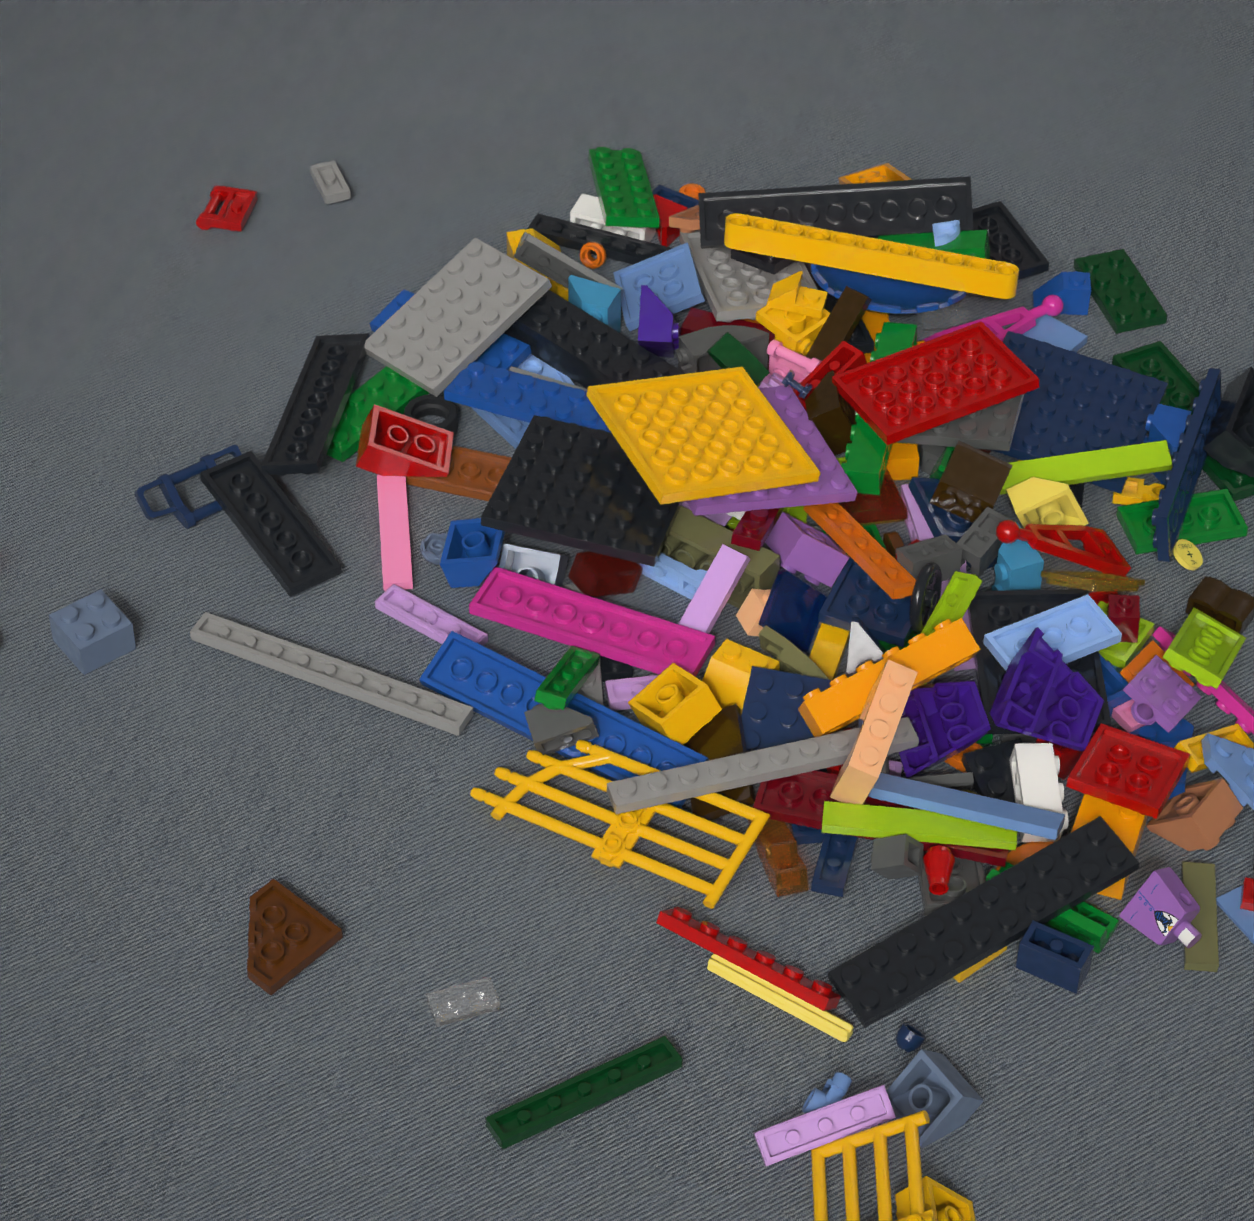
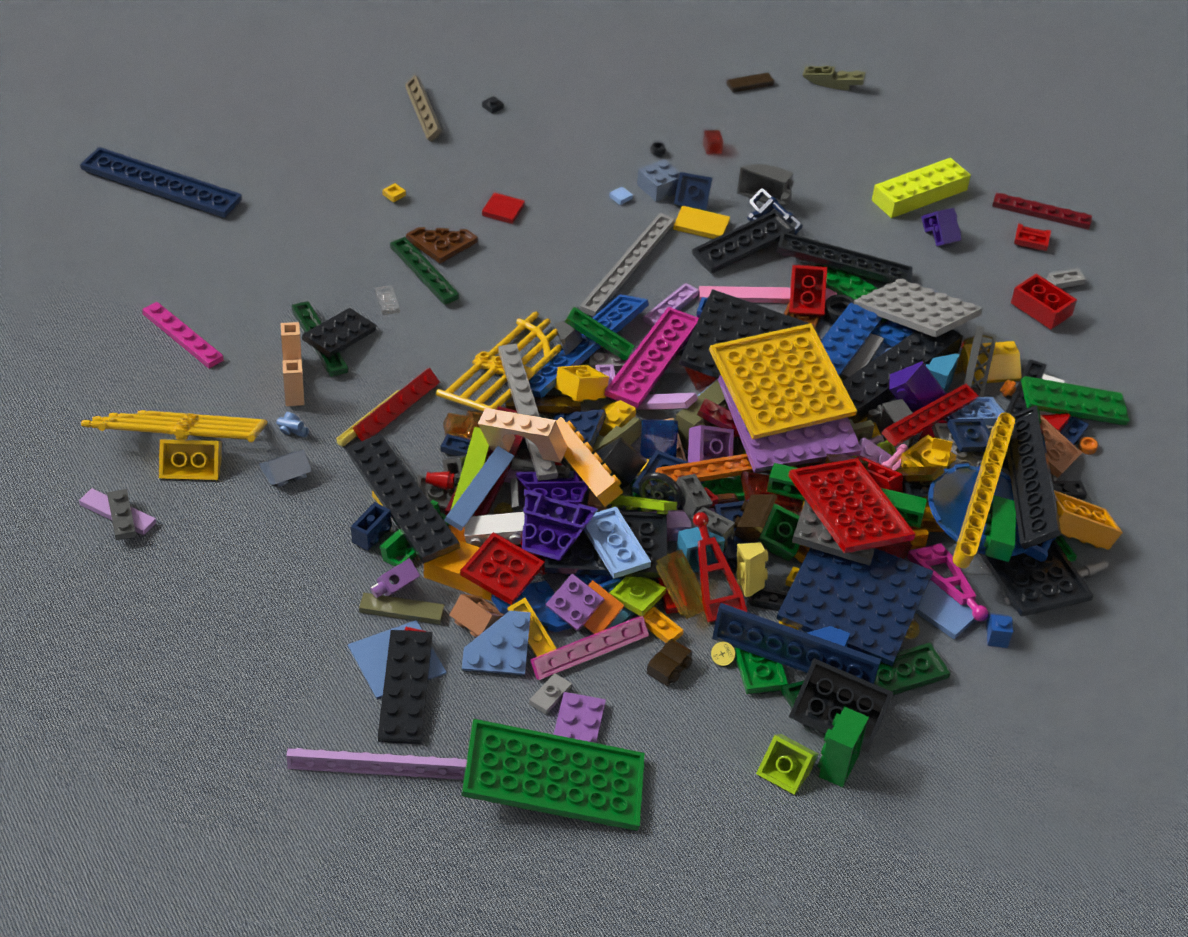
camera: 90 degrees right, 0 degrees up
dark green slope [707,332,770,385] -> none
lavender tile [753,1085,896,1166] -> none
dark blue piece [782,370,813,399] -> none
dark blue hinge [896,1022,926,1052] -> none
light blue tile [932,220,961,247] -> none
lime tile [1000,440,1172,495] -> none
dark green plate [1073,249,1167,334] -> none
dark red brick [1107,594,1140,643] -> none
lime plate [1162,607,1246,689] -> none
none -> light nougat arch [281,322,305,406]
none -> black plate [302,308,377,358]
none -> yellow plate [382,183,406,203]
none -> dark green plate [390,237,459,305]
none -> red tile [482,192,525,224]
none -> light blue tile [609,187,633,205]
none -> light orange plate [643,607,684,643]
none -> yellow tile [673,206,730,239]
none -> dark blue plate [674,172,713,211]
none -> dark grey piece [737,164,794,207]
none -> neon yellow brick [871,157,971,218]
none -> red plate [882,384,979,447]
none -> dark purple brick [921,208,961,246]
none -> dark blue plate [947,418,990,452]
none -> dark red plate [992,192,1093,230]
none -> red brick [1011,273,1077,329]

